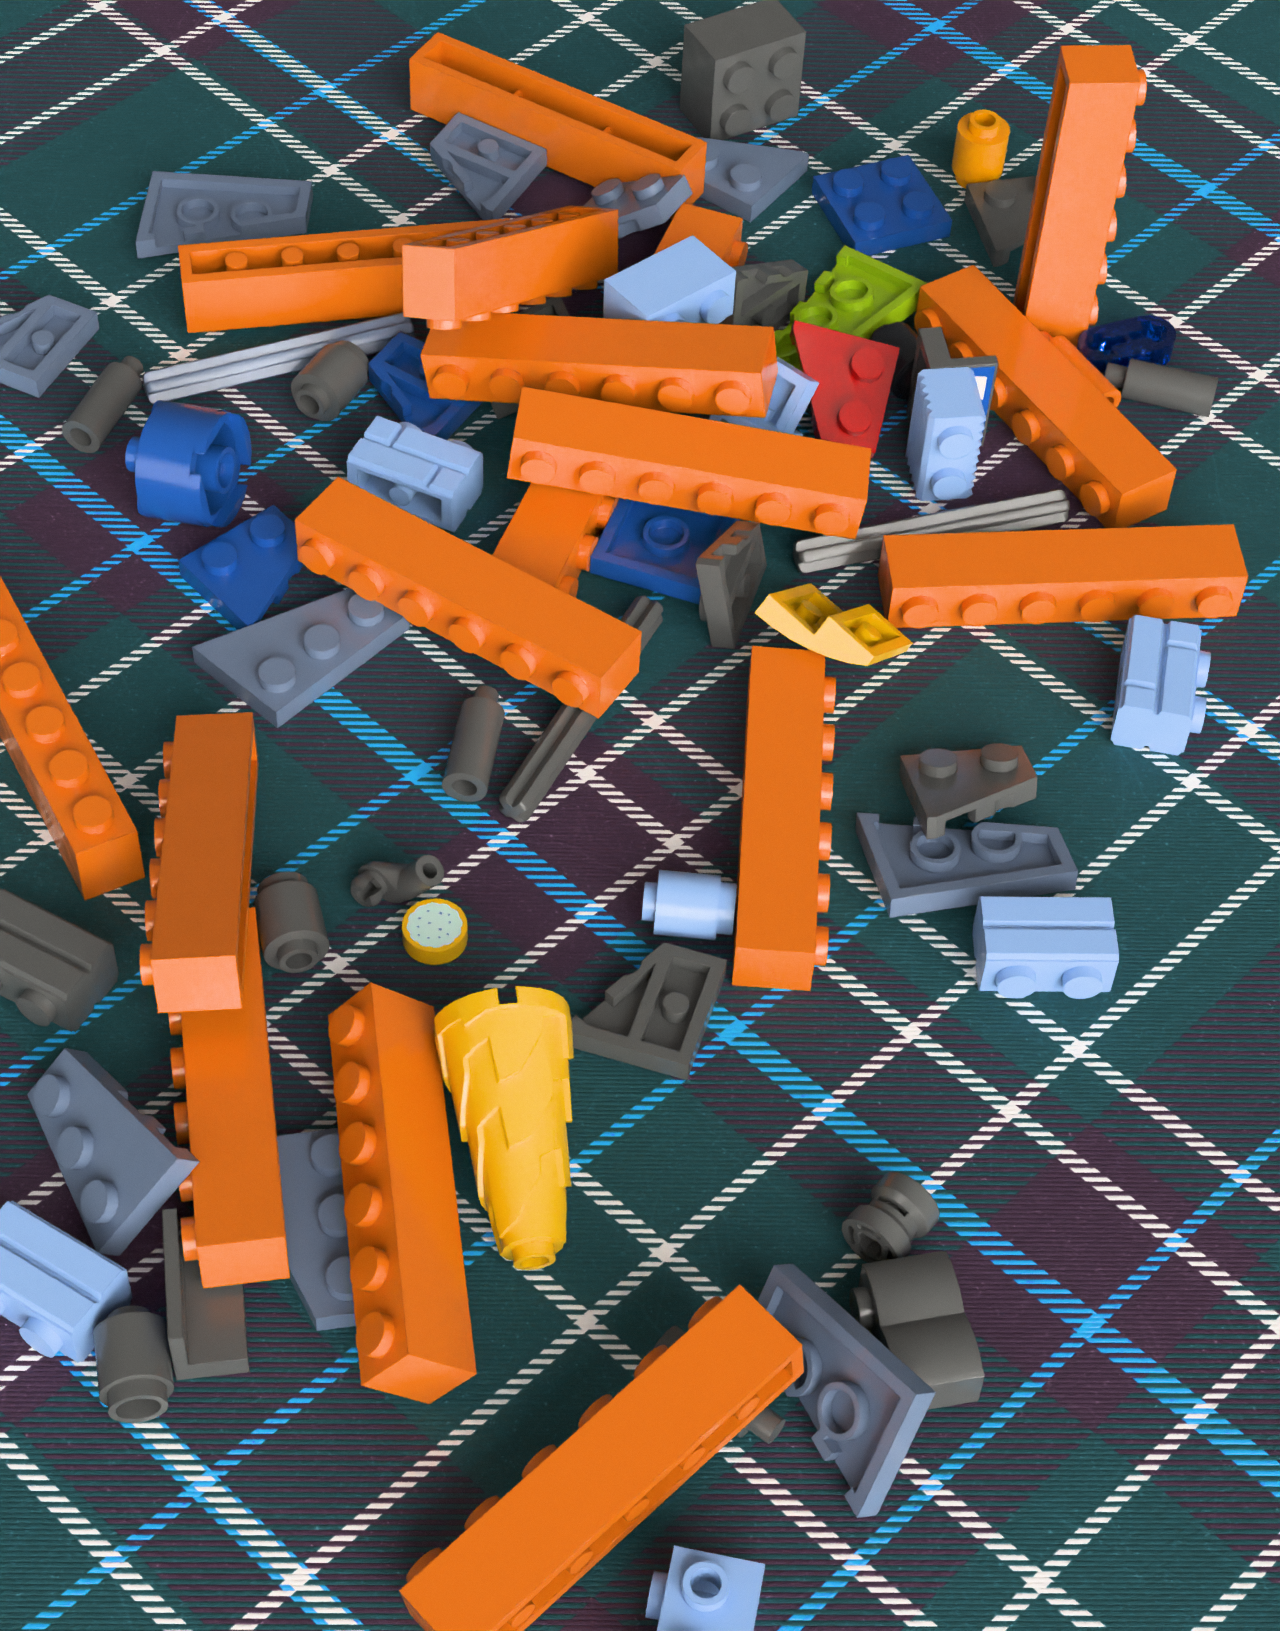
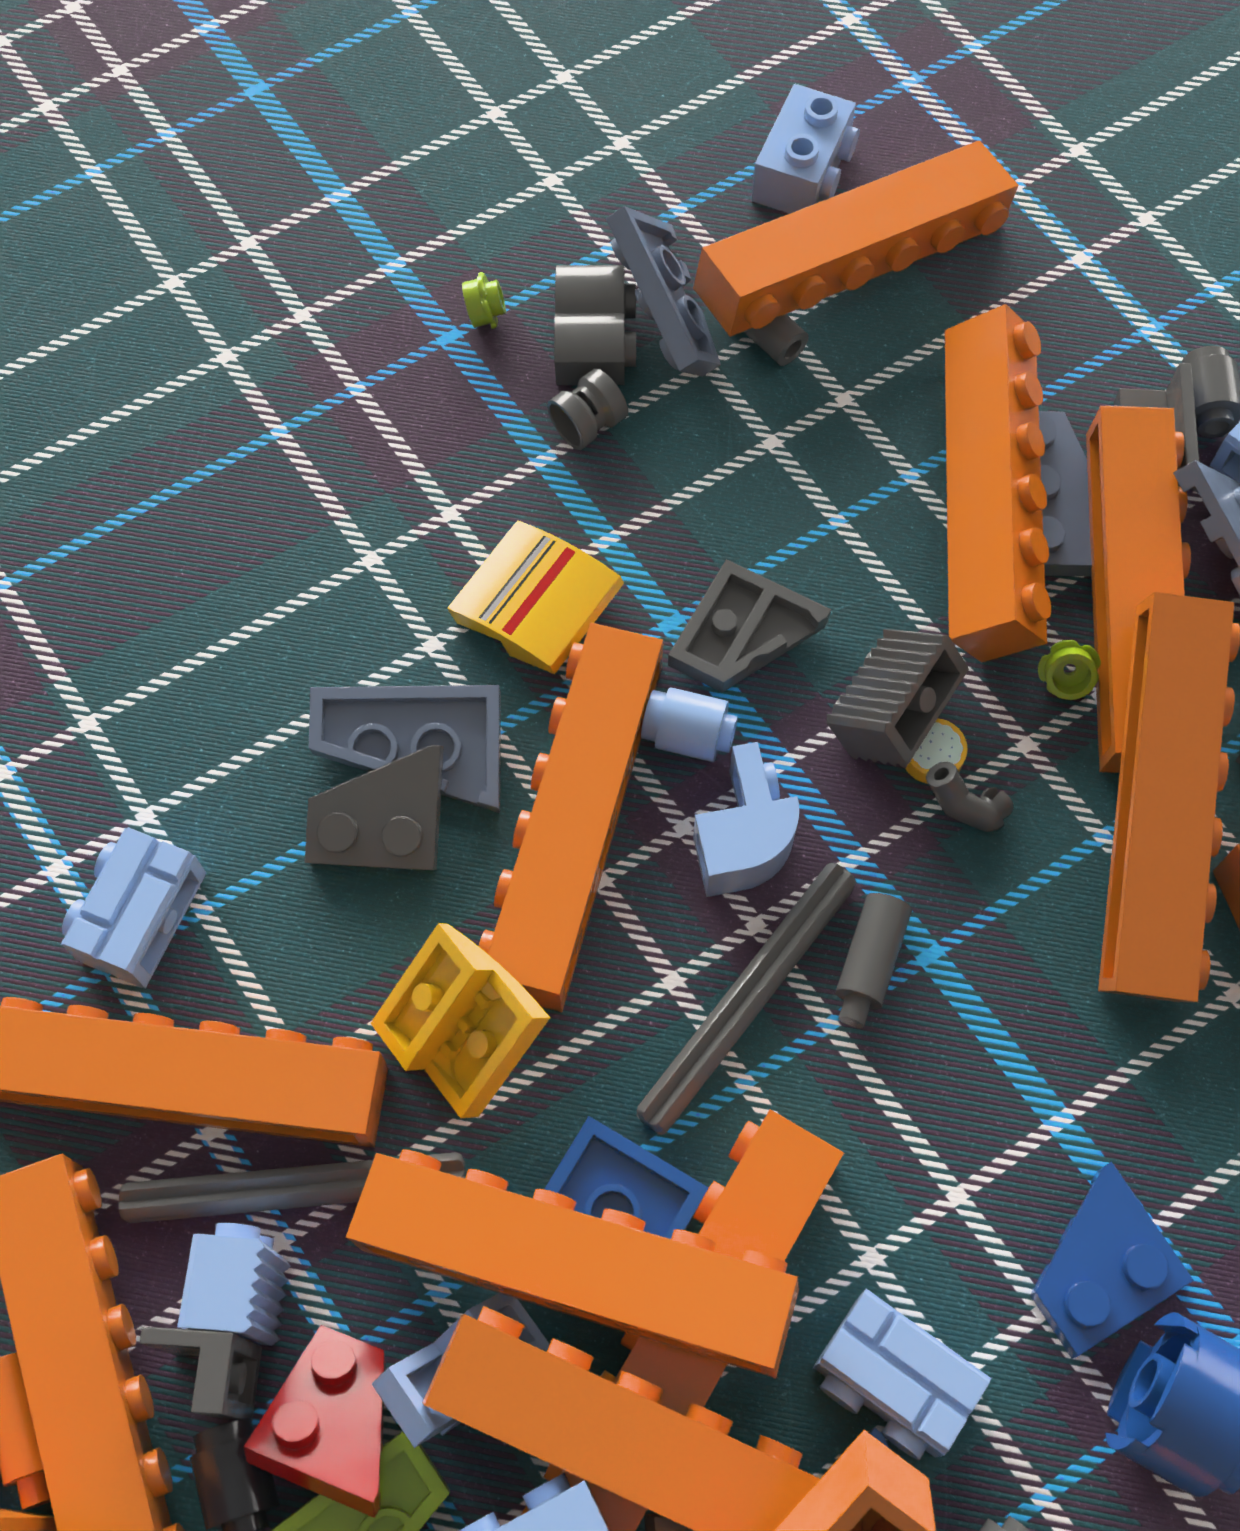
camera: 165 degrees left, 15 degrees up
sand blue wing [192,588,410,728] -> none
dark grey brick [253,872,330,973] -> none
orange brick [295,477,642,719] -> none
yellow cone [433,986,574,1270] -> none
dark grey wing [695,521,767,649] -> none
light blue brick [972,896,1119,999] -> none
none -> yellow slope [447,520,624,674]
none -> lime plate [462,272,506,329]
none -> light blue brick [693,742,799,897]
none -> dark grey brick [827,629,969,768]
none -> lime plate [1038,640,1101,700]

